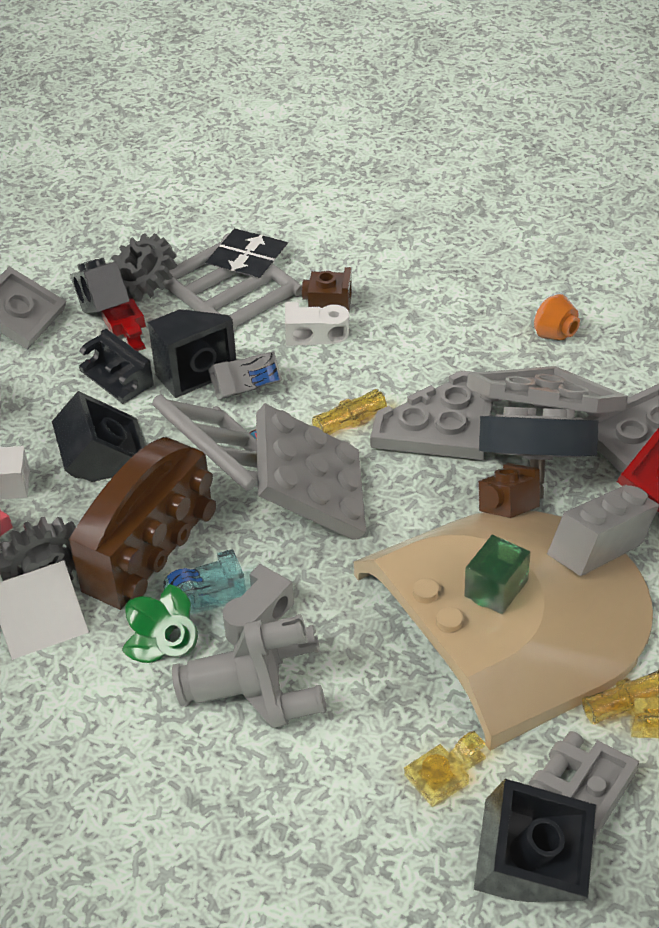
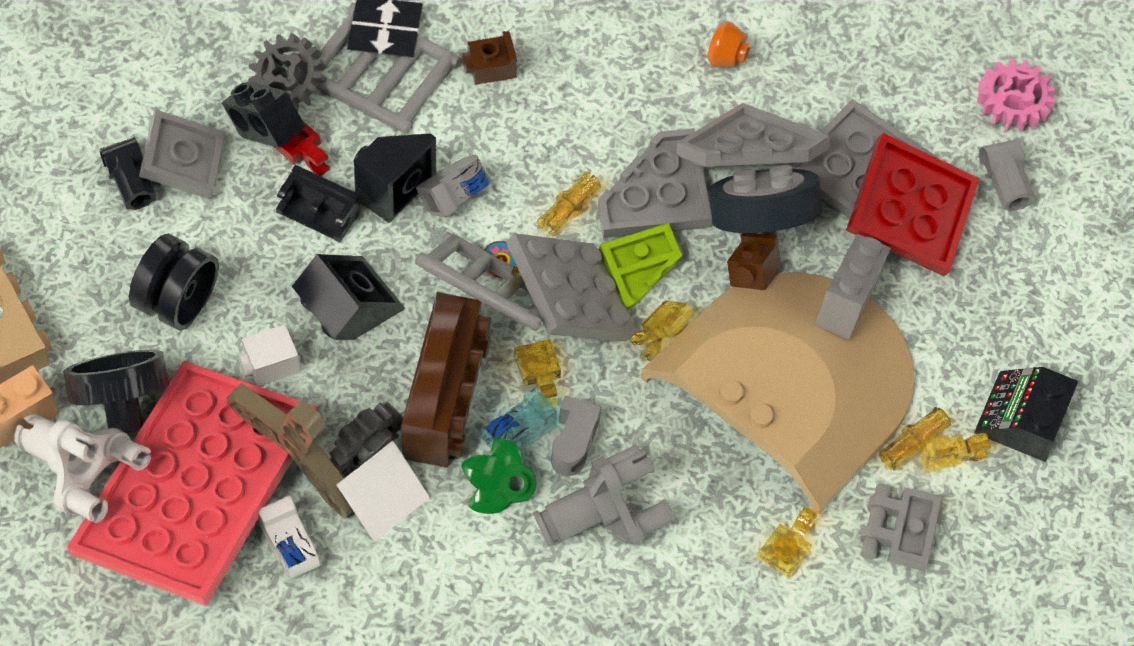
camera: 25 degrees left, 15 degrees up
white leg [285,301,349,346] -> none
clear green brick [464,534,531,615] -> none
black slope [474,778,596,902] -> none
none -> clear yellow plate [514,339,561,410]
none -> lime wing [599,223,682,311]
none -> clear yellow plate [630,300,694,361]

